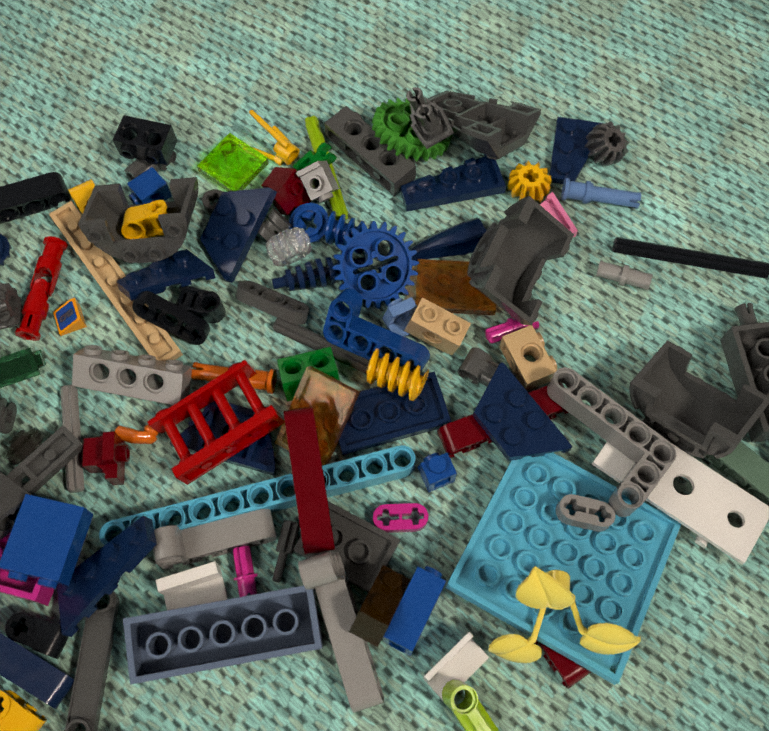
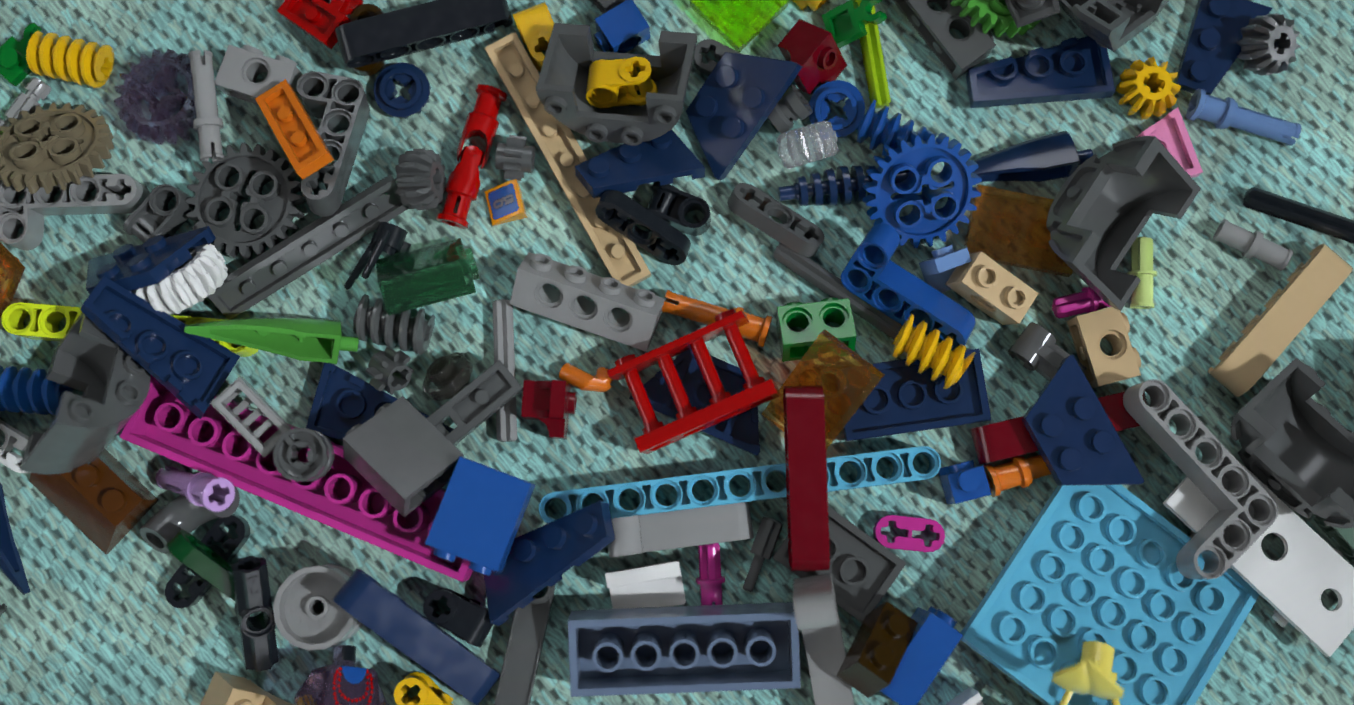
camera: 10 degrees right, 15 degrees up
light grey brick [296,161,339,203] -> none
light grey beam [555,494,616,532] -> none
none -> dark grey gear [495,135,535,181]
none -> orange pin [984,454,1051,497]
none -> yellowish green axle [1127,237,1157,309]
none -> tan beam [1208,243,1353,397]

